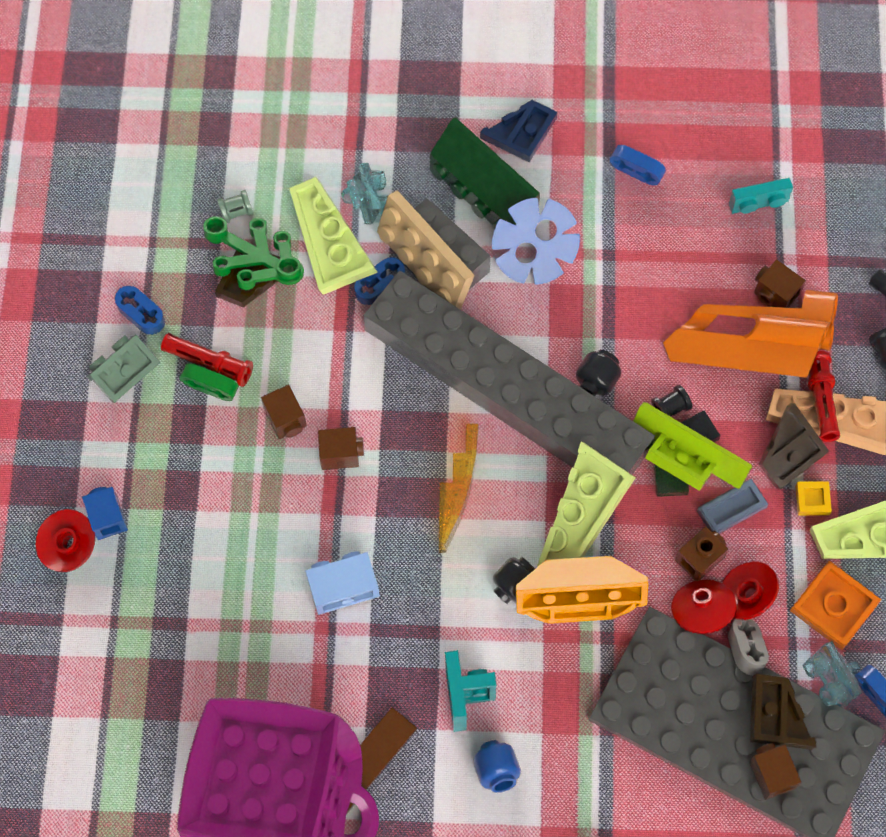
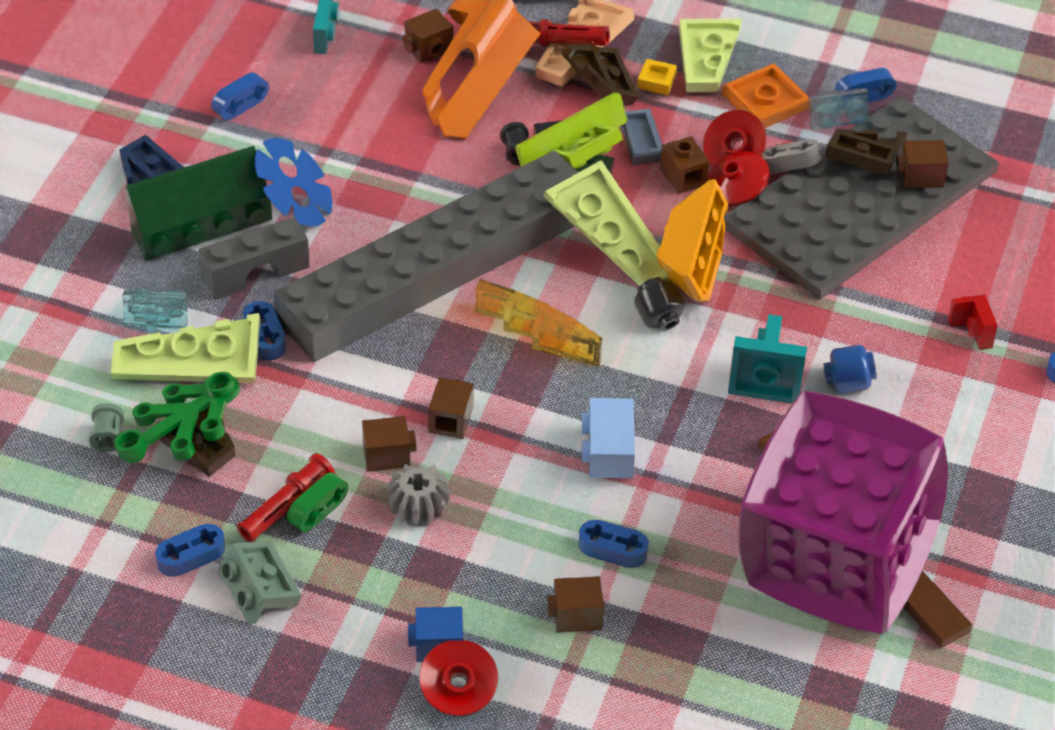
camera: 75 degrees left, 20 degrees down
tan plate [377,190,475,310] -> none
black head [576,349,622,396] -> none
none -> light grey gear [386,461,450,526]
none -> reddish brown brick [546,576,604,633]
none -> blue beam [578,519,649,568]

